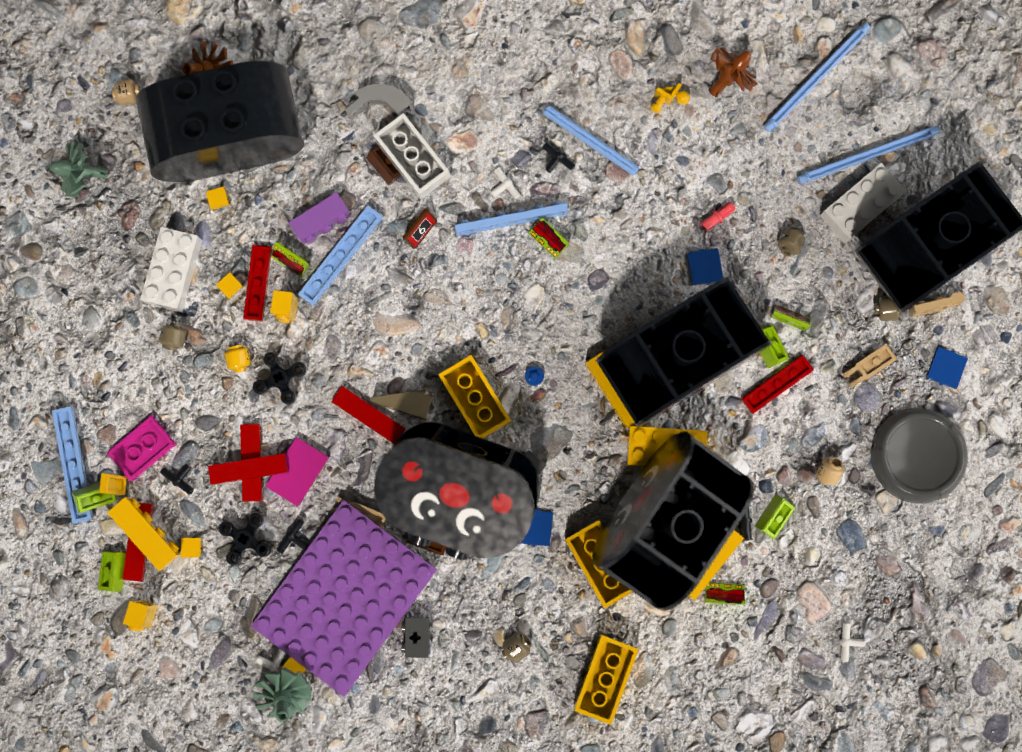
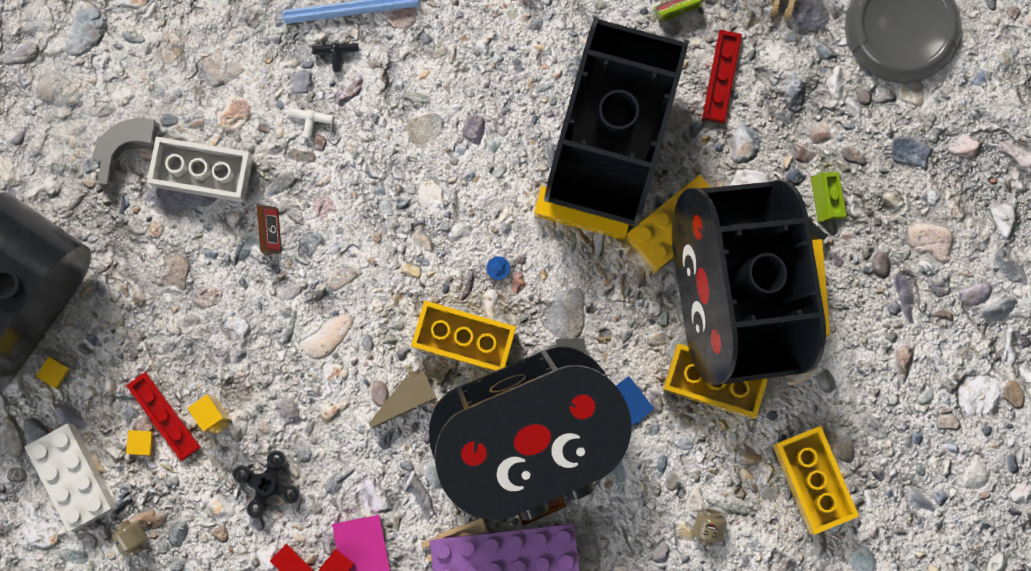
camera: 40 degrees left, 0 degrees up
yellow head [224,344,251,373] -> none
slope [271,242,310,277] -> none
medium lavender brick [288,192,351,245] -> none
light blue plate [298,205,383,307] -> none
red tile [331,386,405,444] -> none
reddish brown slope [366,146,402,186] -> none
light blue plate [455,202,568,236] -> none
slope [528,217,569,259] -> none
blue piece [687,248,723,286] -> none
slope [704,583,745,605] -> none
lime slope [761,325,789,368] -> none
tan head [815,457,845,486] -> none
white piece [840,622,866,662] -> none

